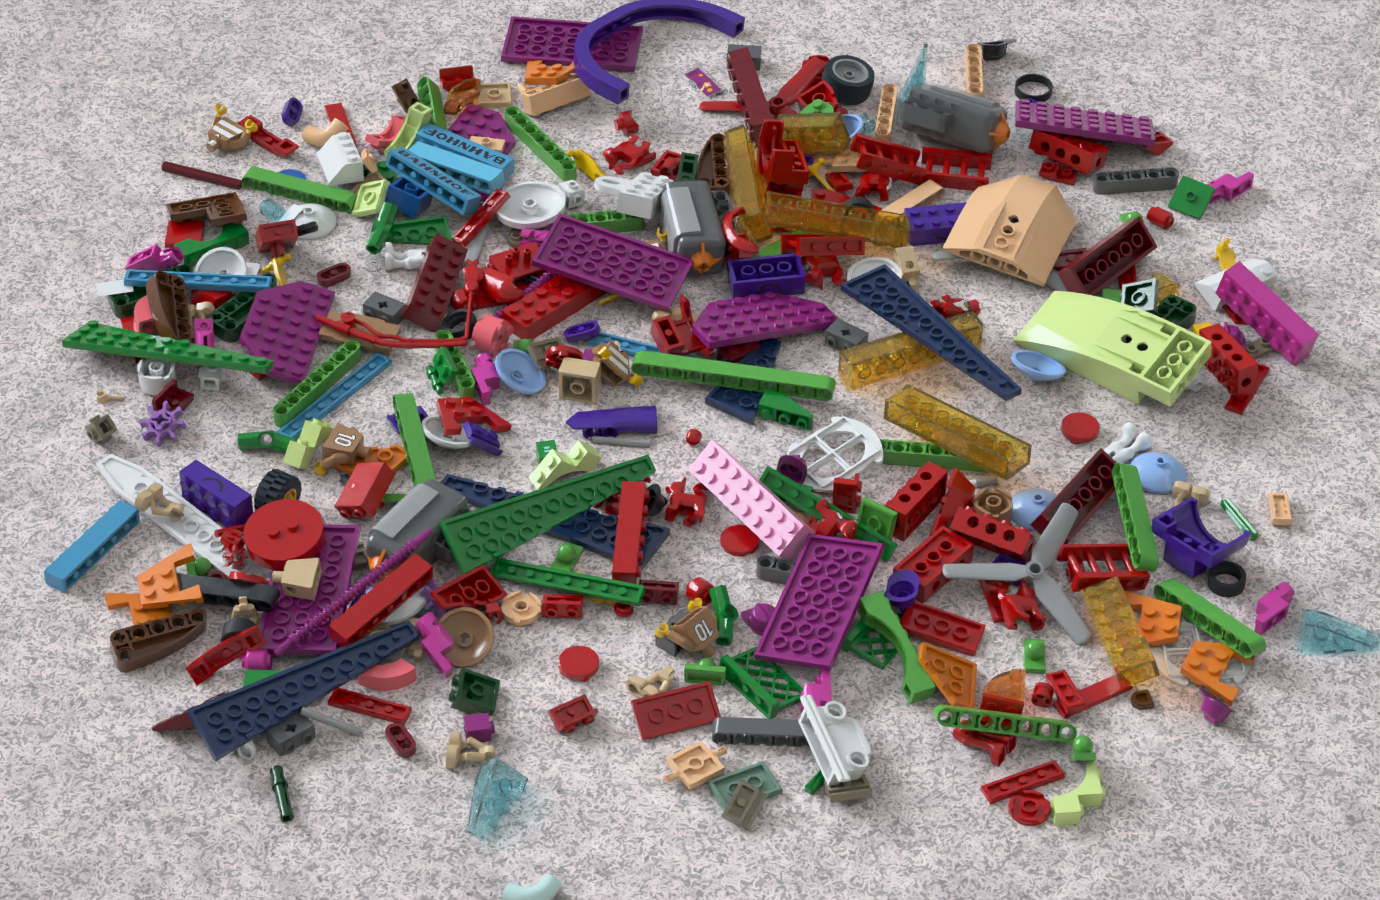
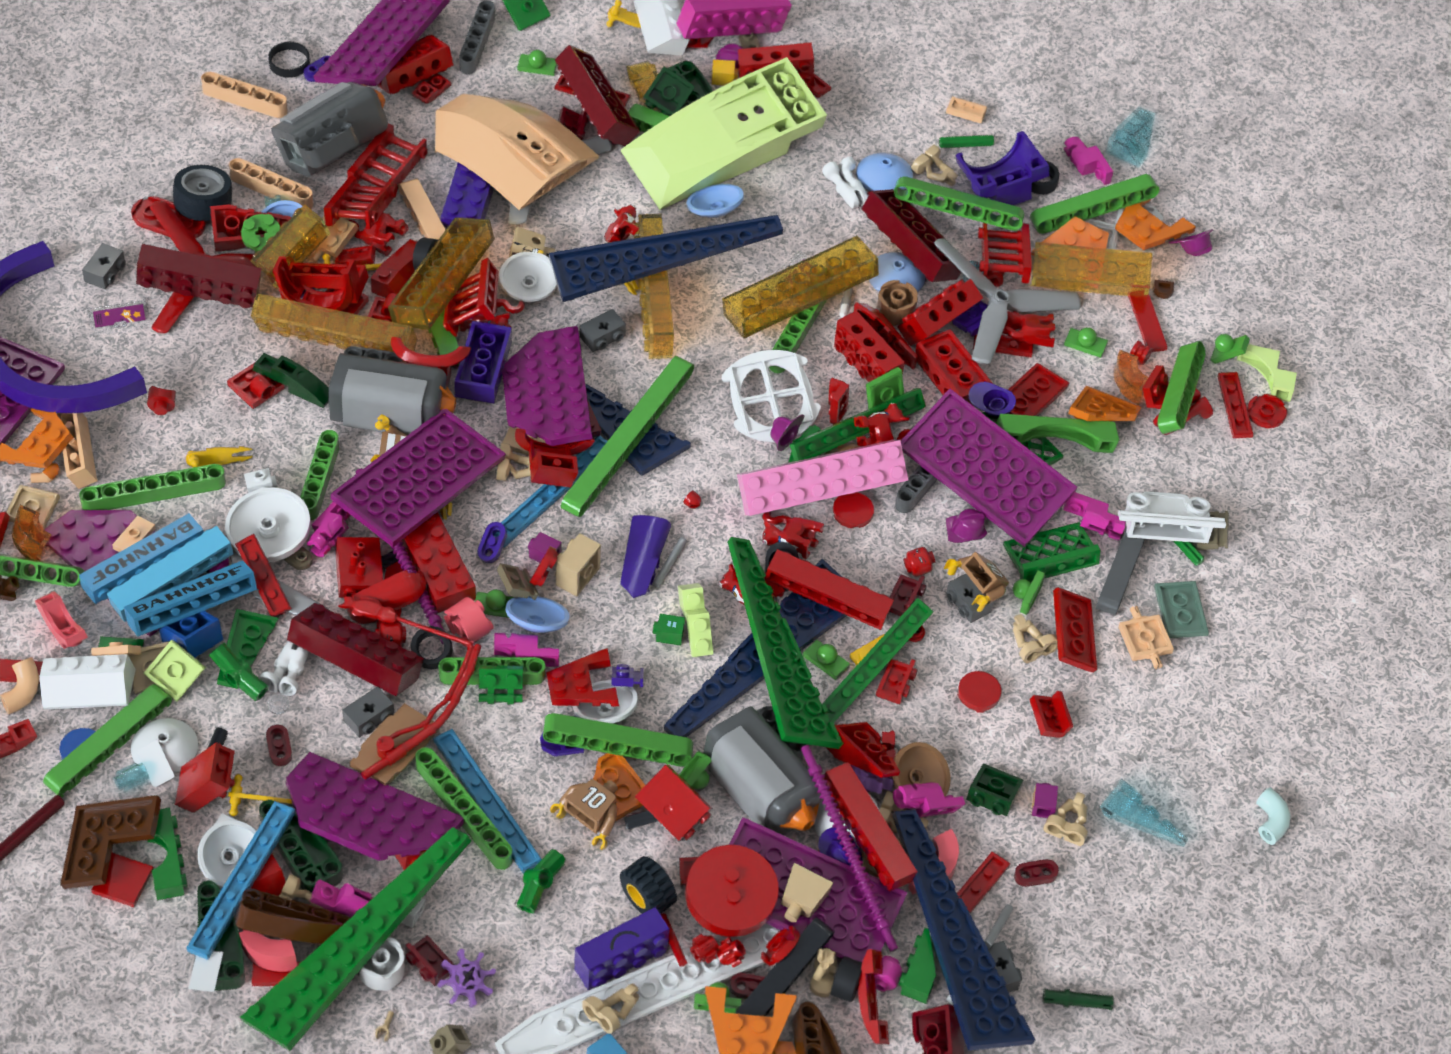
camera: 75 degrees left, 10 degrees up
dark pink plate [125,244,184,271] -> none
yellowish green arch [283,418,334,469] -> none
yellowish green arch [384,102,432,157] -> none
light nougat plate [501,591,541,627] -> none
medium nougat torso [592,341,644,388] -> none
white brick [594,172,674,219] -> none
red animal [603,134,656,175] -> none
reddish brown beam [696,133,730,195] -> none
green piece [709,585,739,646] -> none
dark tan plate [721,779,768,831] -> none
green slope [758,390,814,430] -> none
clear light blue wedge [899,43,928,105] -> none
black piece [977,39,1017,61] -> none
red tile [1046,670,1087,714] -> none
red tile [1061,412,1099,445] -> none
red brick [1147,207,1174,229] -> none

